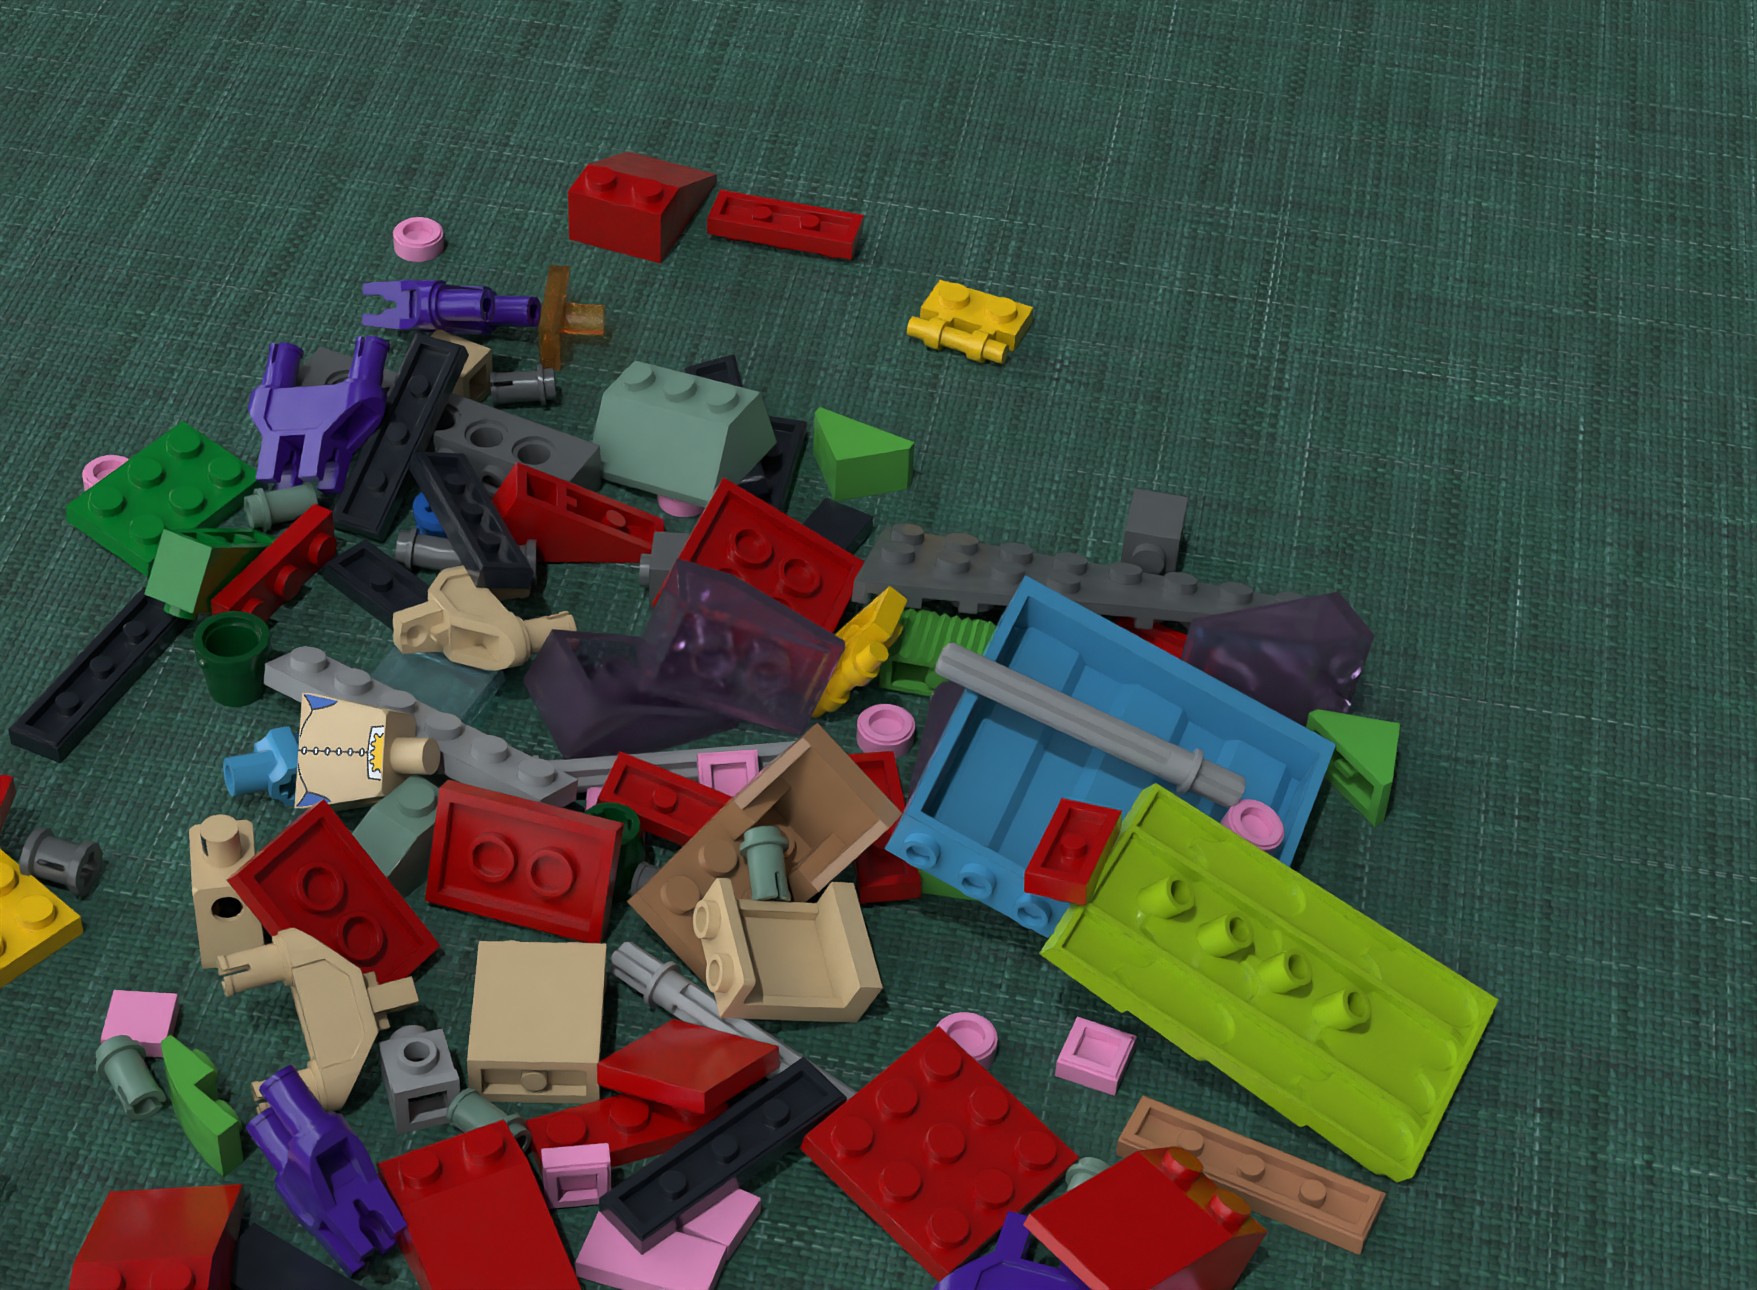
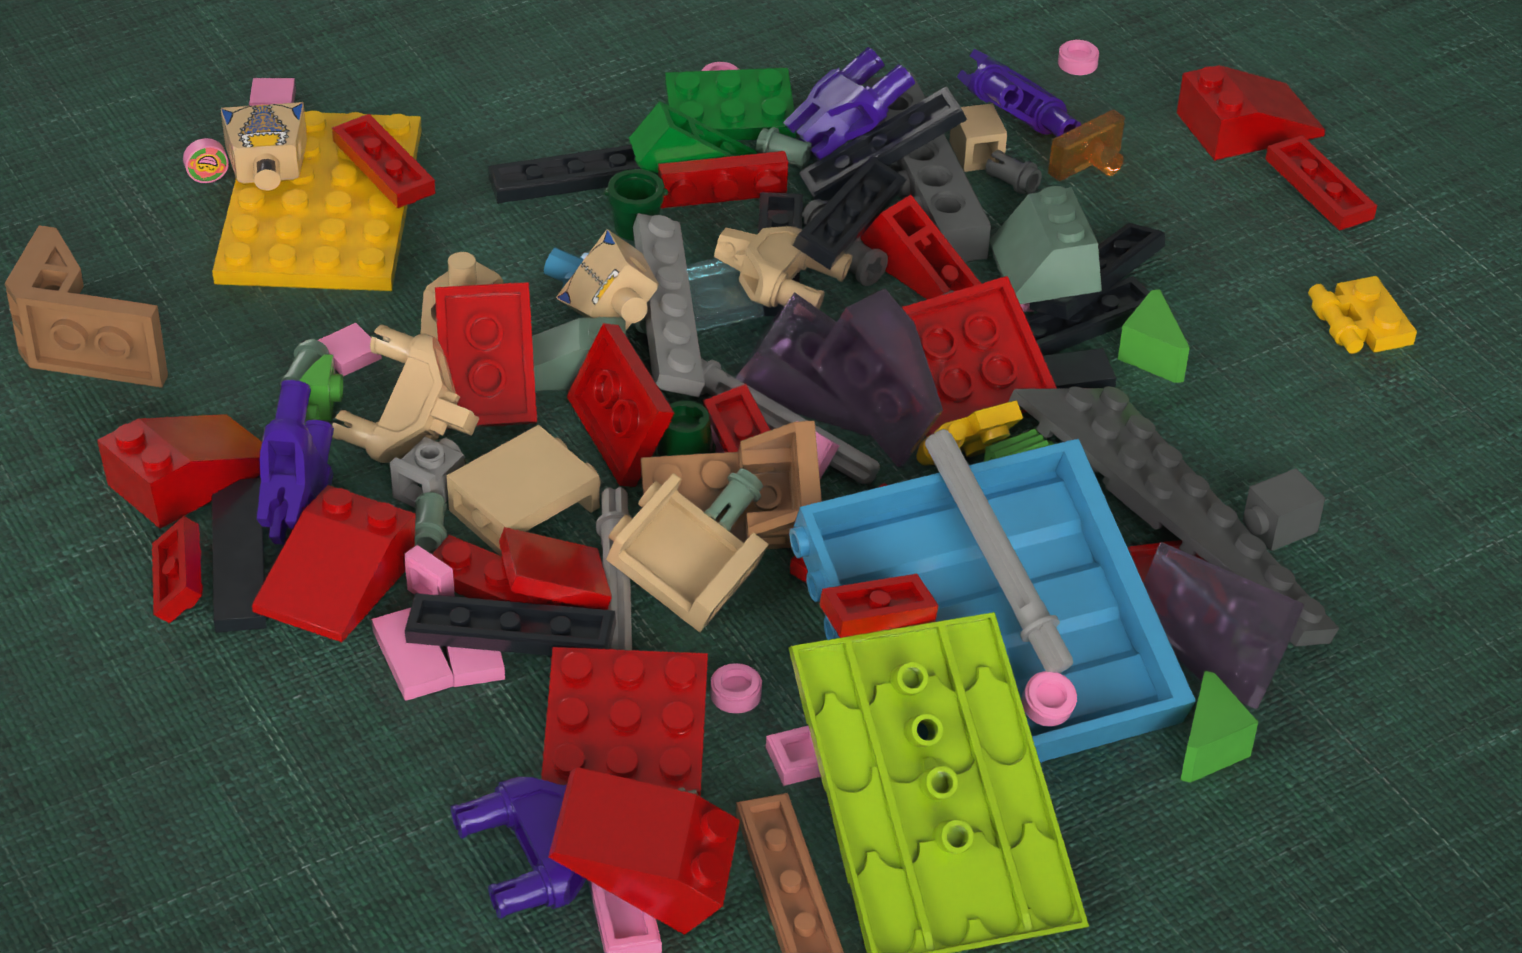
camera: 50 degrees right, 0 degrees up
dark grey bush [19,827,103,896] -> none

